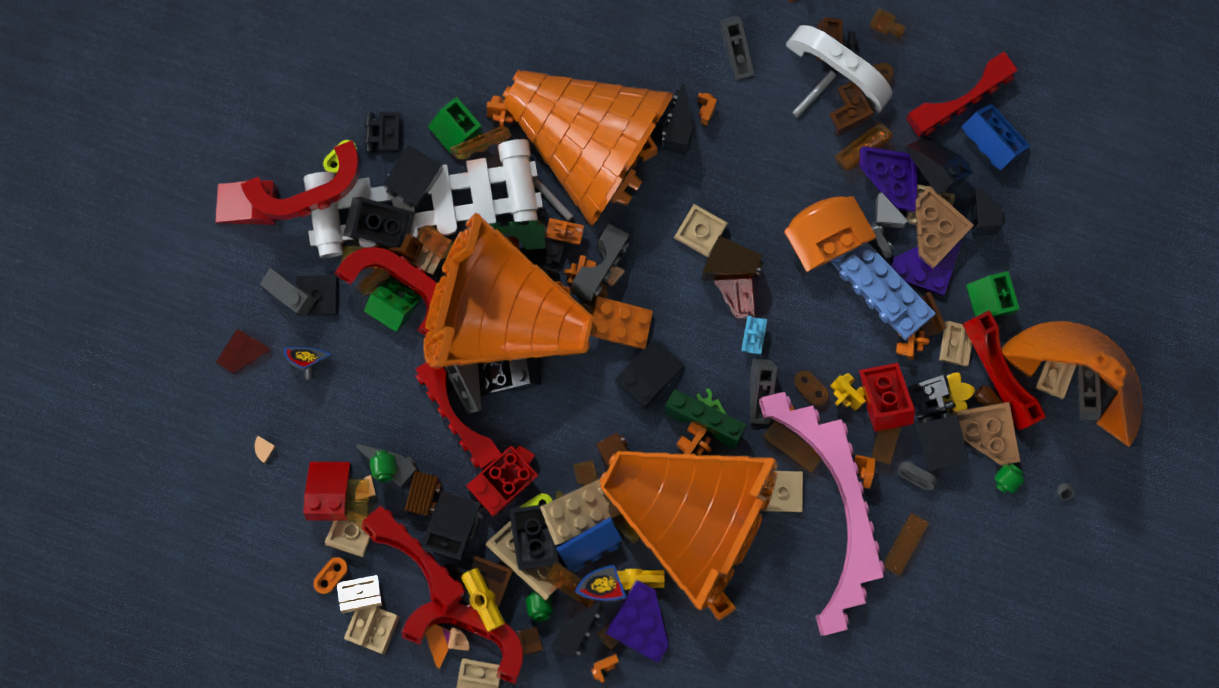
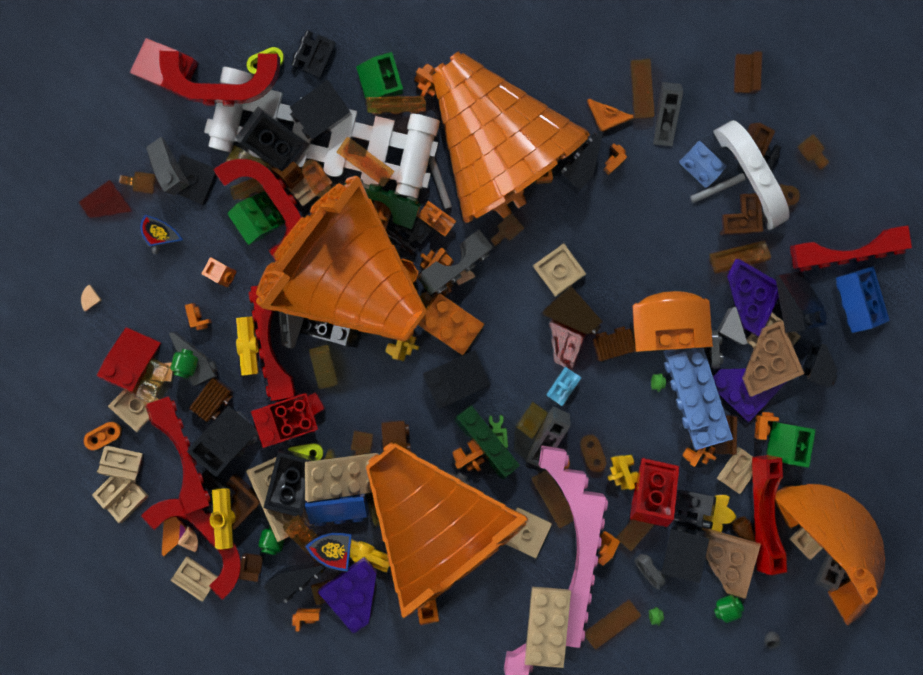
camera: 25 degrees right, 10 degrees up
none -> clear orange plate [119,172,155,194]
none -> orange bracket [185,303,212,330]
none -> orange bracket [201,257,237,287]
none -> yellow piece [236,317,259,375]
none -> clear yellow slope [309,345,338,389]
none -> clear orange plate [336,136,395,187]
none -> yellow hips [385,330,419,361]
none -> clear orange plate [490,214,524,246]
none -> clear yellow slope [515,402,548,439]
none -> tan plate [524,587,571,668]
none -> orange tile [587,99,634,132]
none -> reddish brown brick [592,326,635,361]
none -> clear orange plate [630,59,655,119]
none -> bright green plate [649,607,664,626]
none -> bright green plate [651,373,666,392]
none -> medium blue bracket [679,140,727,188]
none -> orange bracket [754,412,779,440]

